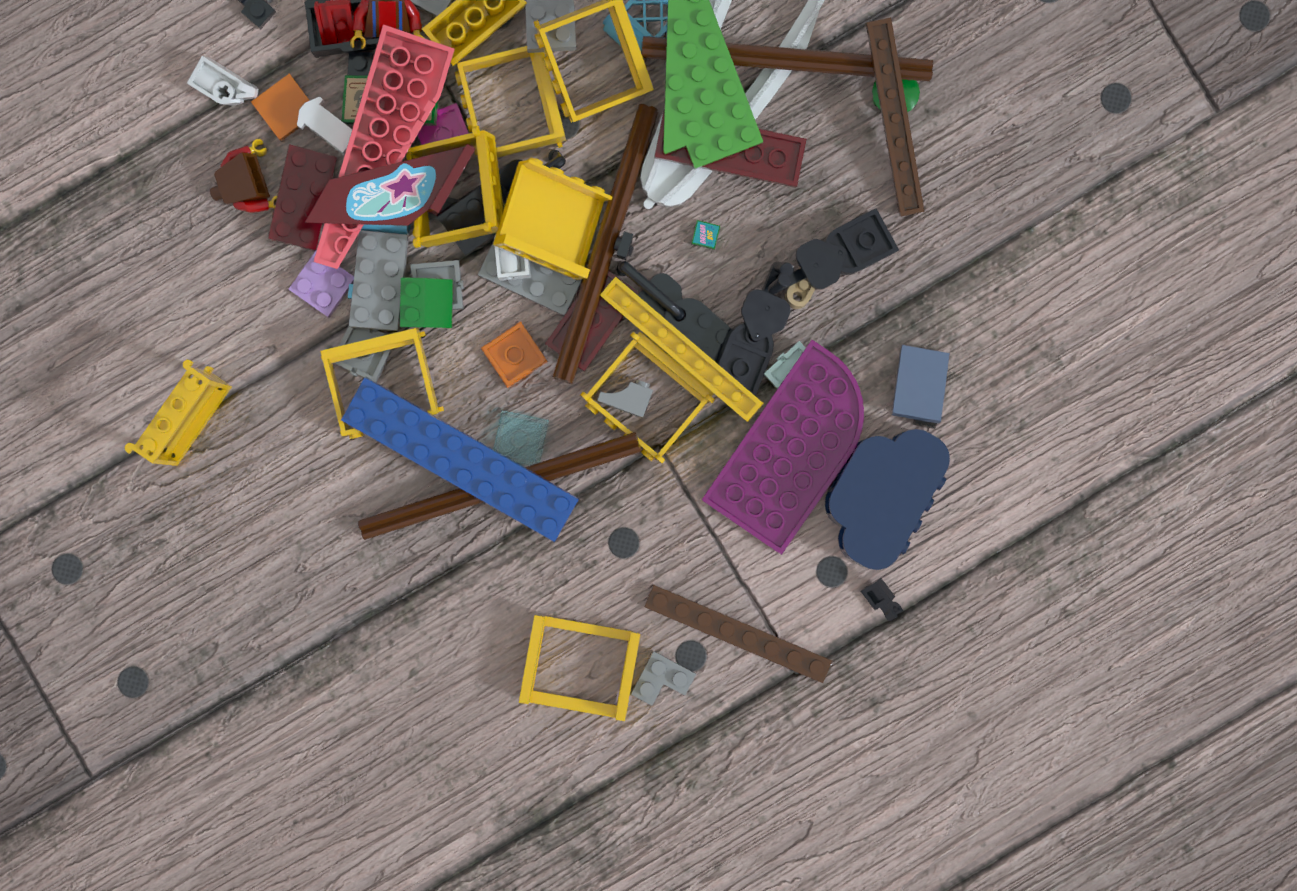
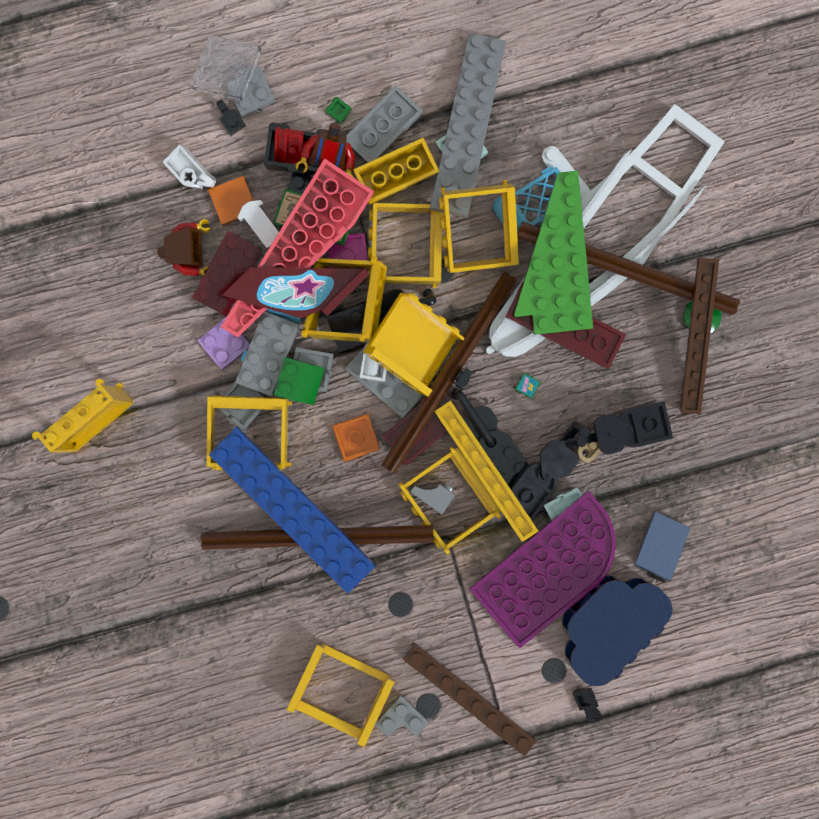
camera: 10 degrees right, 0 degrees up
clear light blue tile [493,410,549,465] -> none

